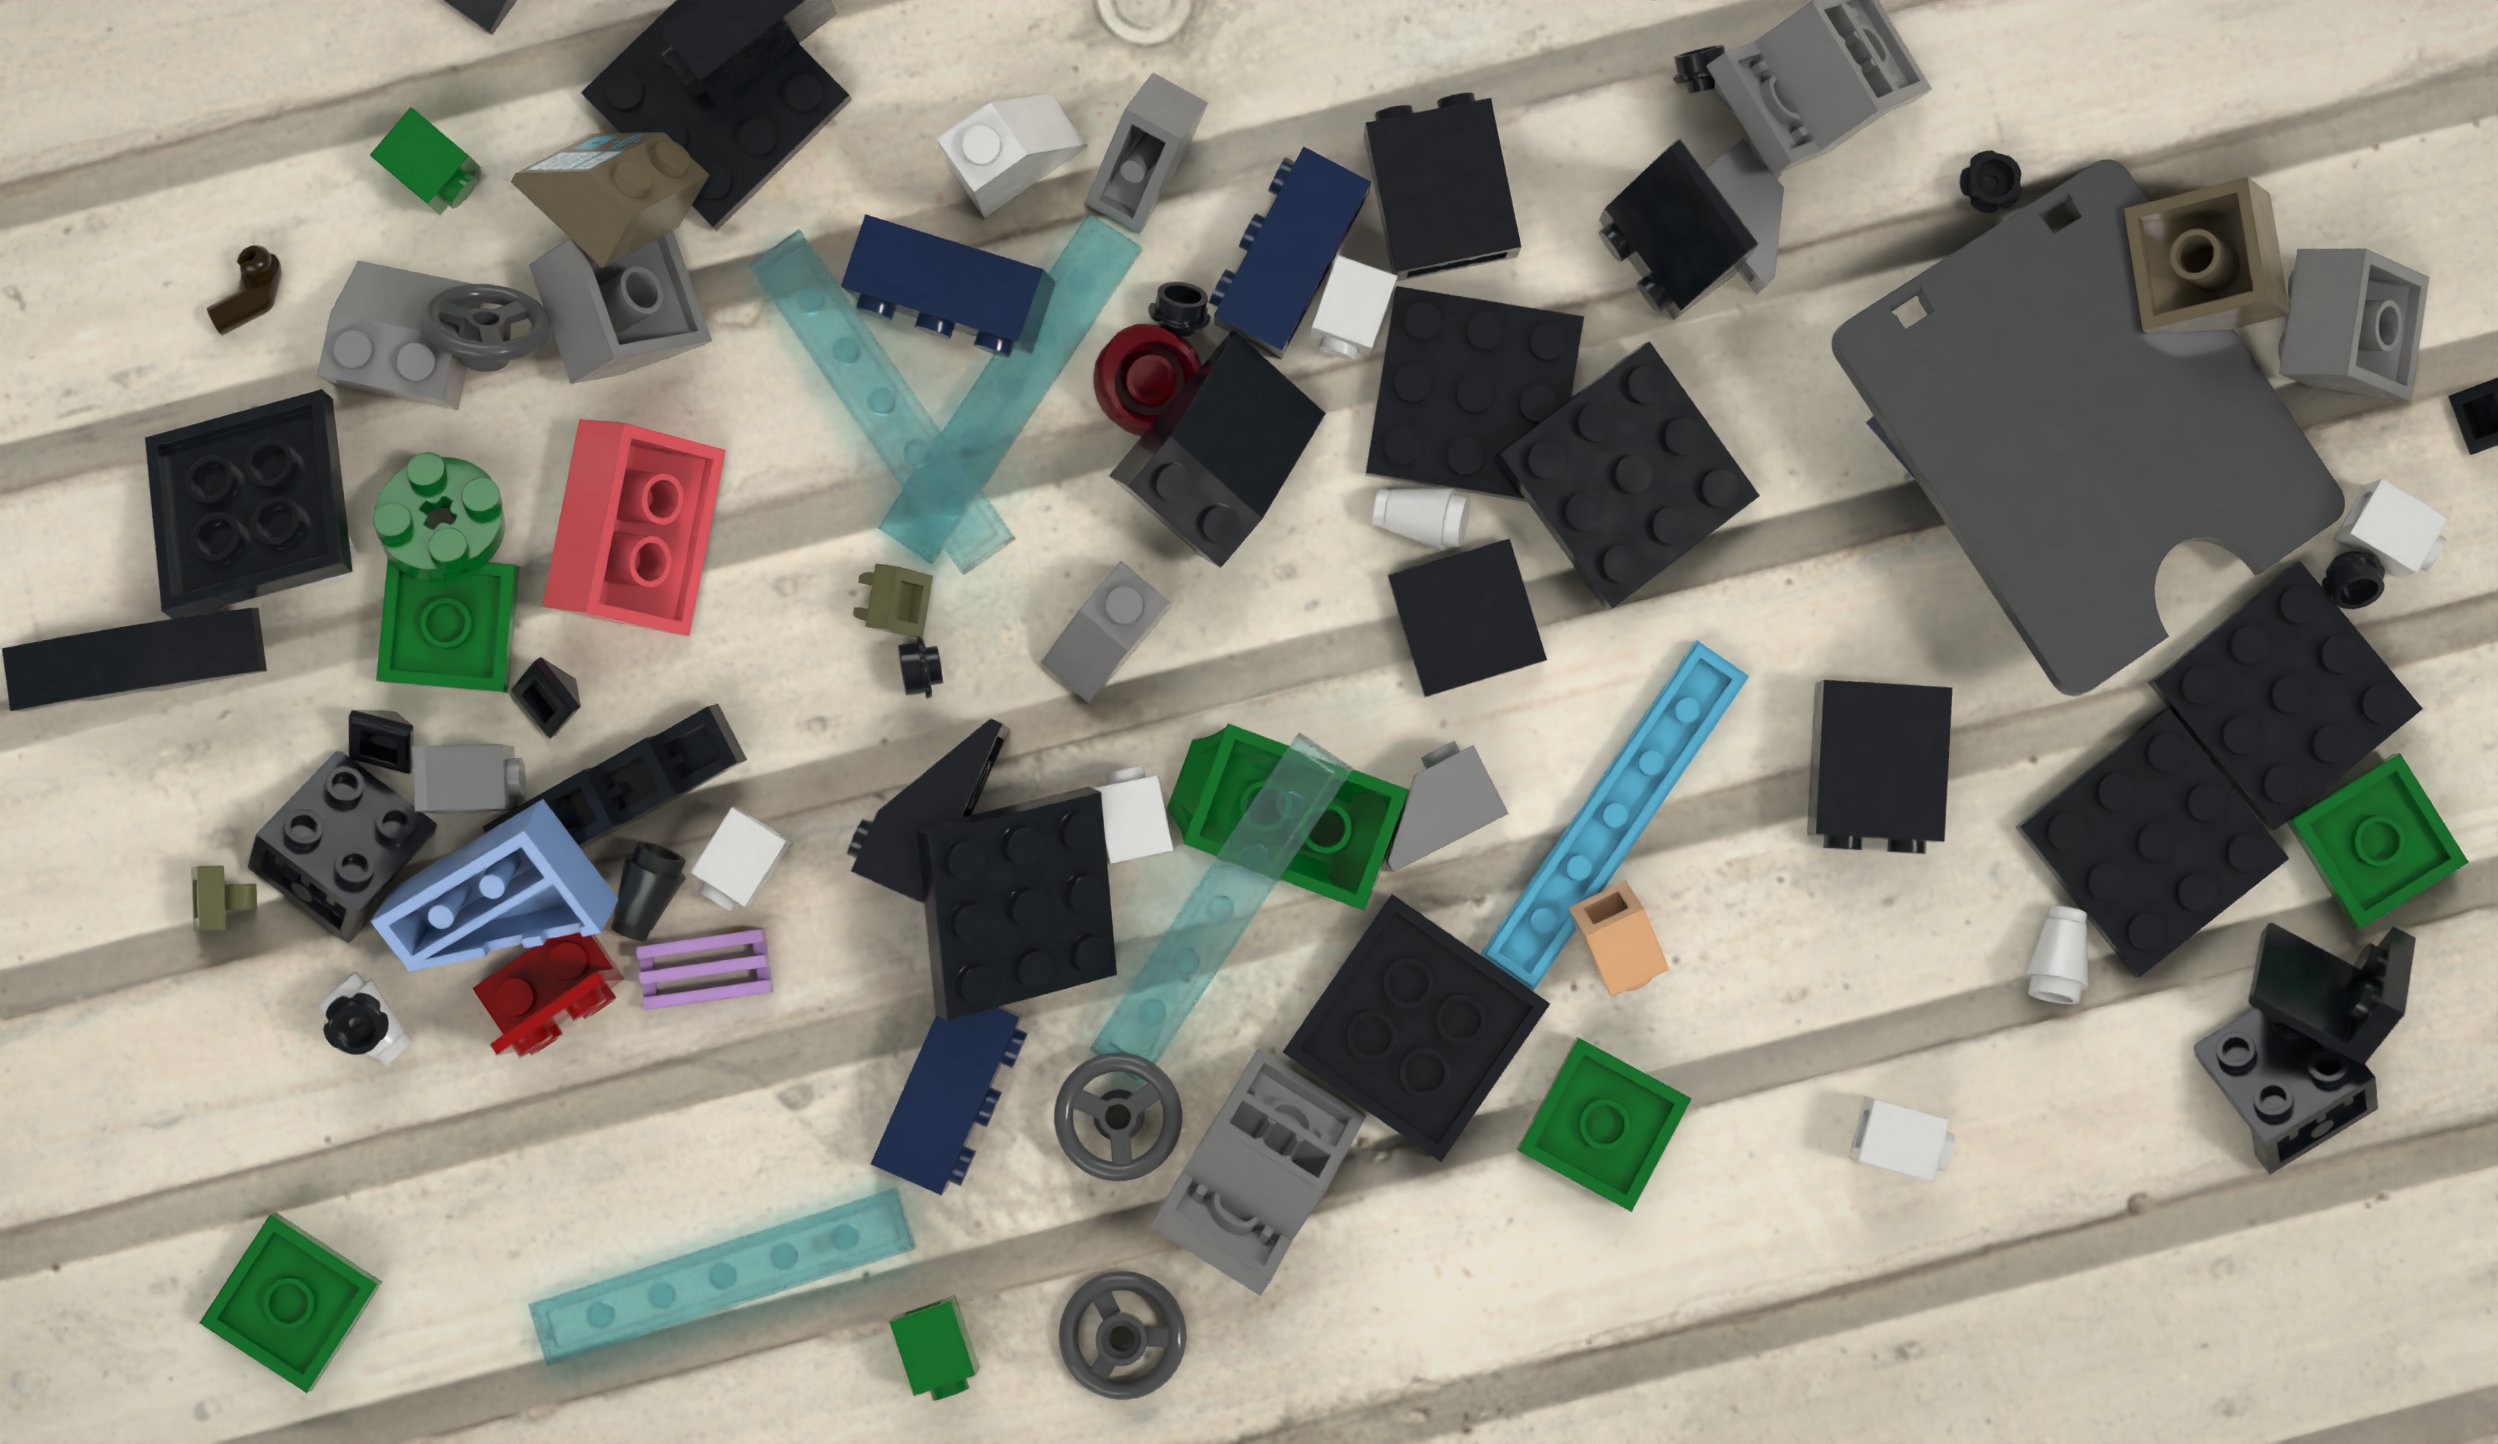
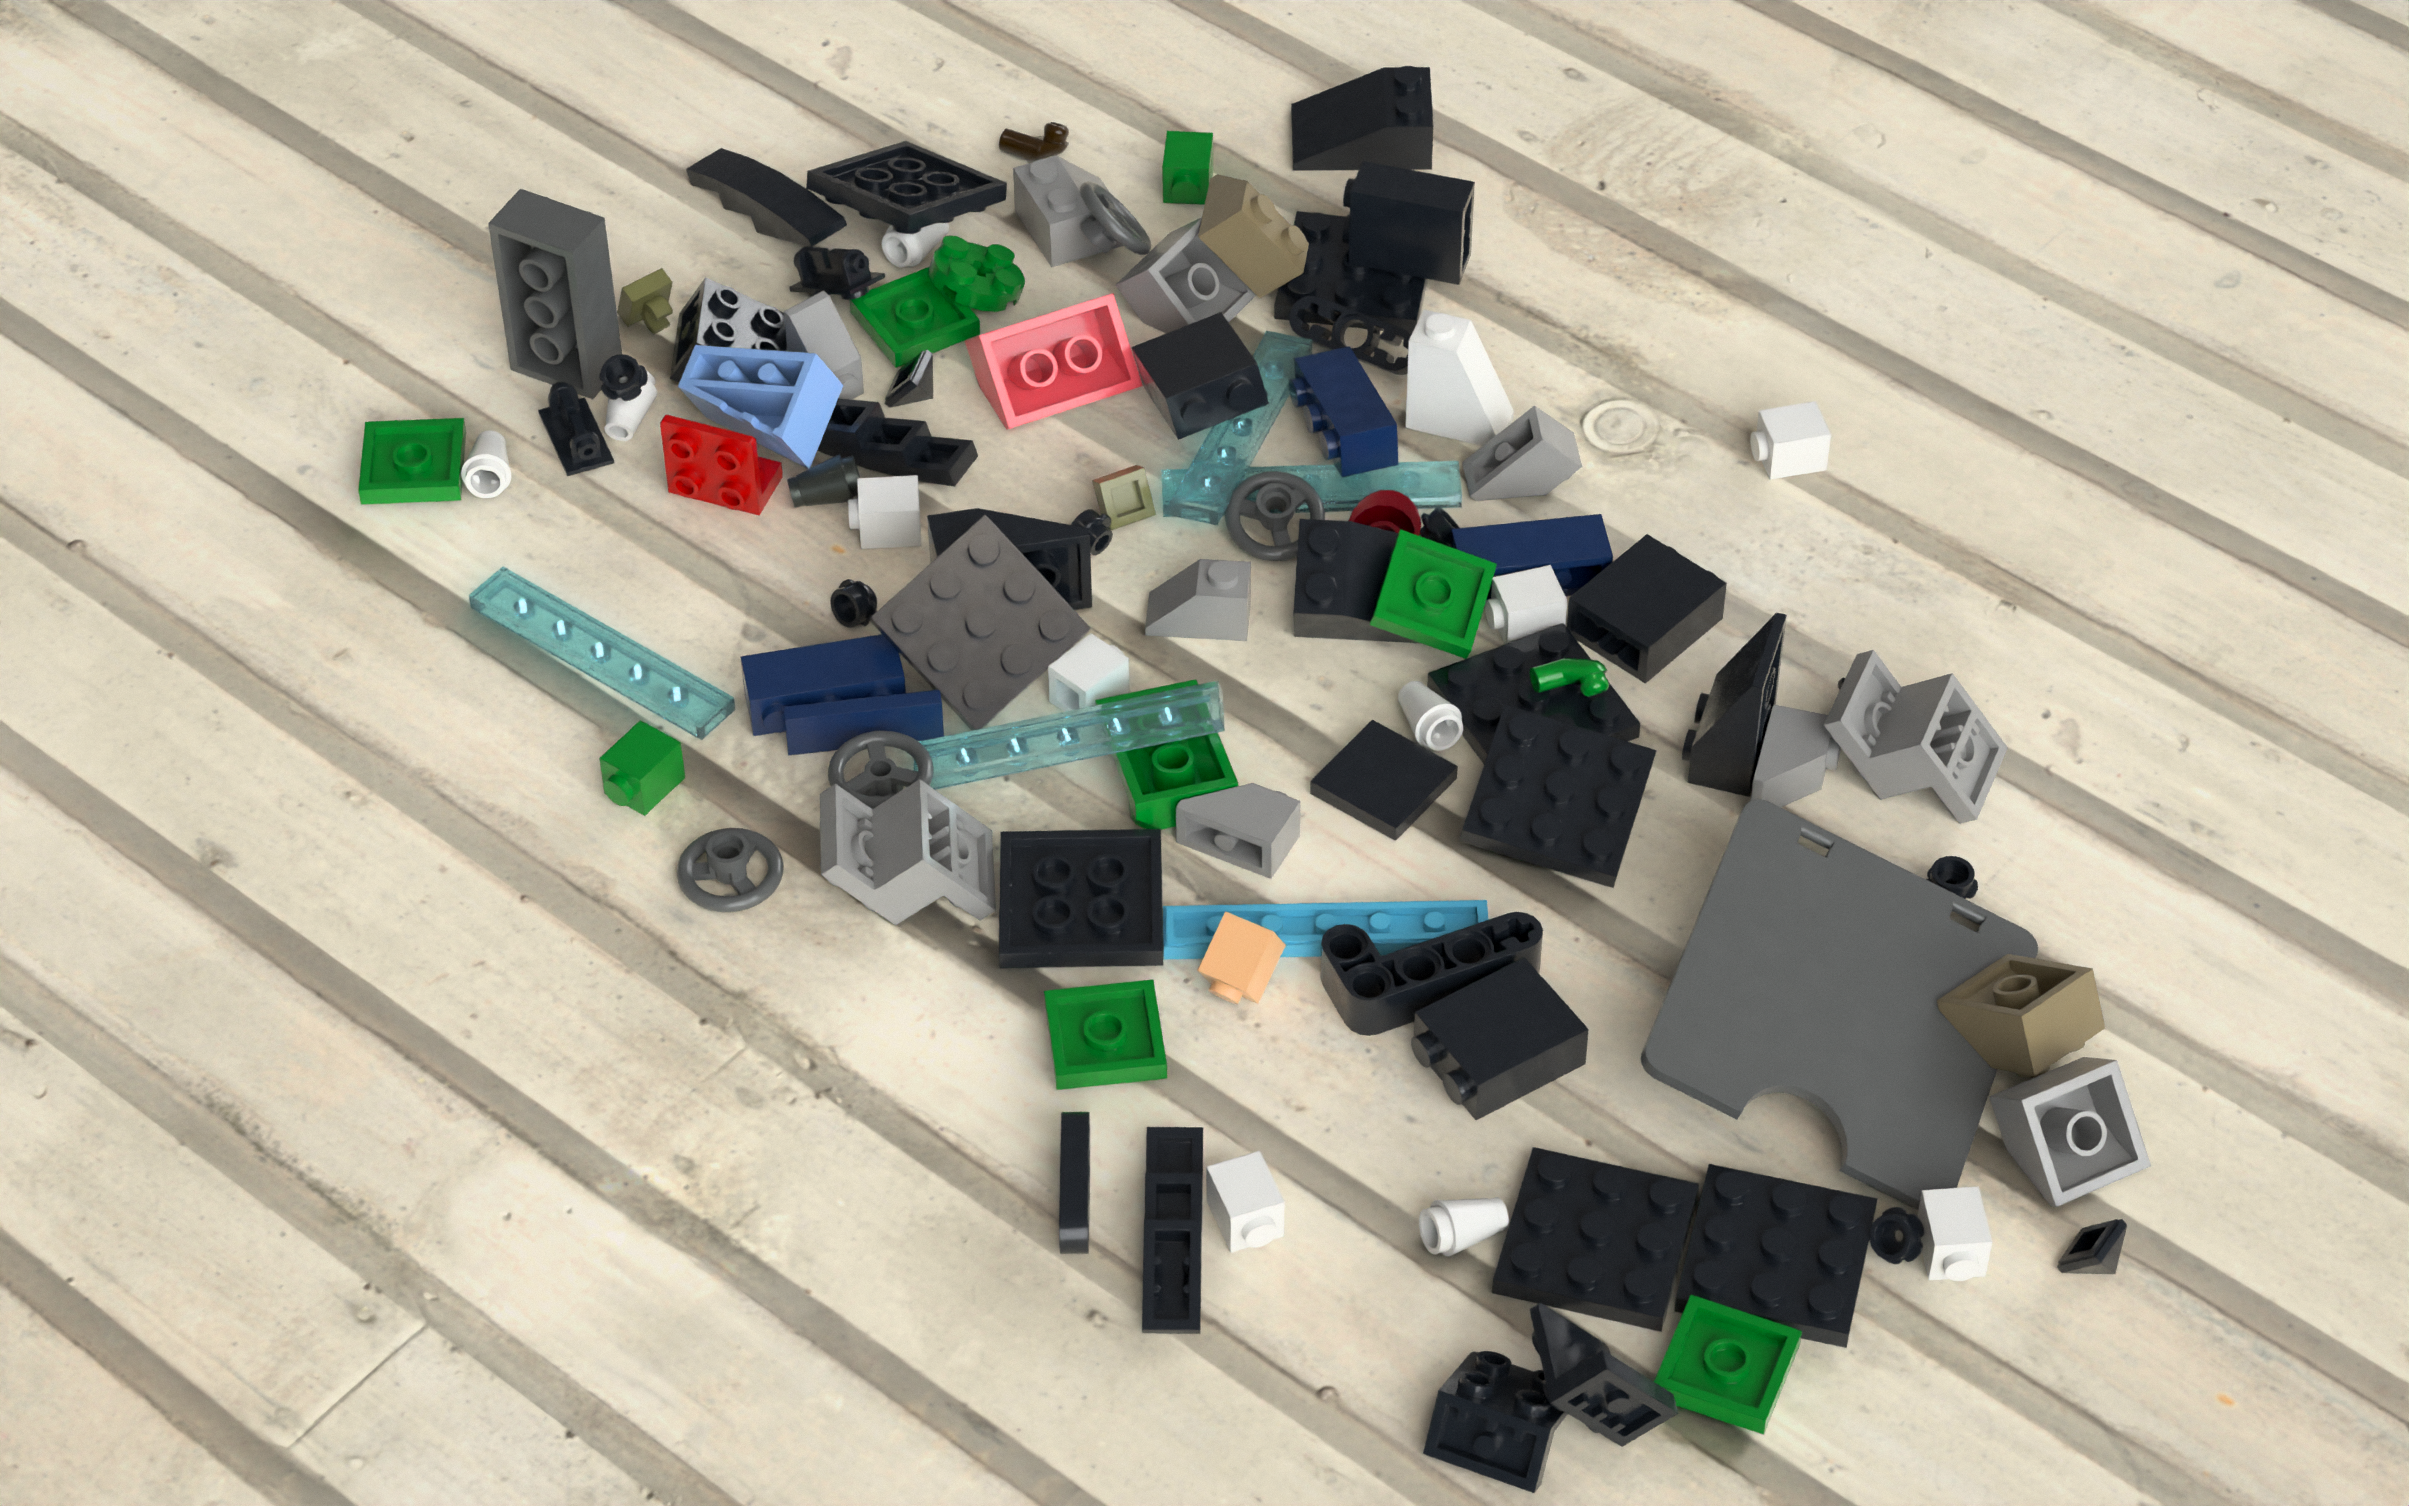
camera: 55 degrees right, 40 degrees down
lavender tile [635,929,773,1010] -> none
none -> white cone [461,430,511,498]
none -> dark grey brick [488,188,622,400]
none -> black hinge [538,382,614,476]
none -> dark blue tile [783,690,944,756]
none -> black hinge [789,246,885,300]
none -> black plate [830,579,877,628]
none -> black beam [1059,1112,1090,1254]
none -> black brick [1131,312,1269,440]
none -> black slope [1142,1127,1203,1334]
none -> dark grey piece [1225,471,1325,561]
none -> black beam [1289,296,1412,375]
none -> black beam [1320,912,1543,1036]
none -> green plate [1369,529,1497,659]
none -> green arm [1529,658,1609,697]

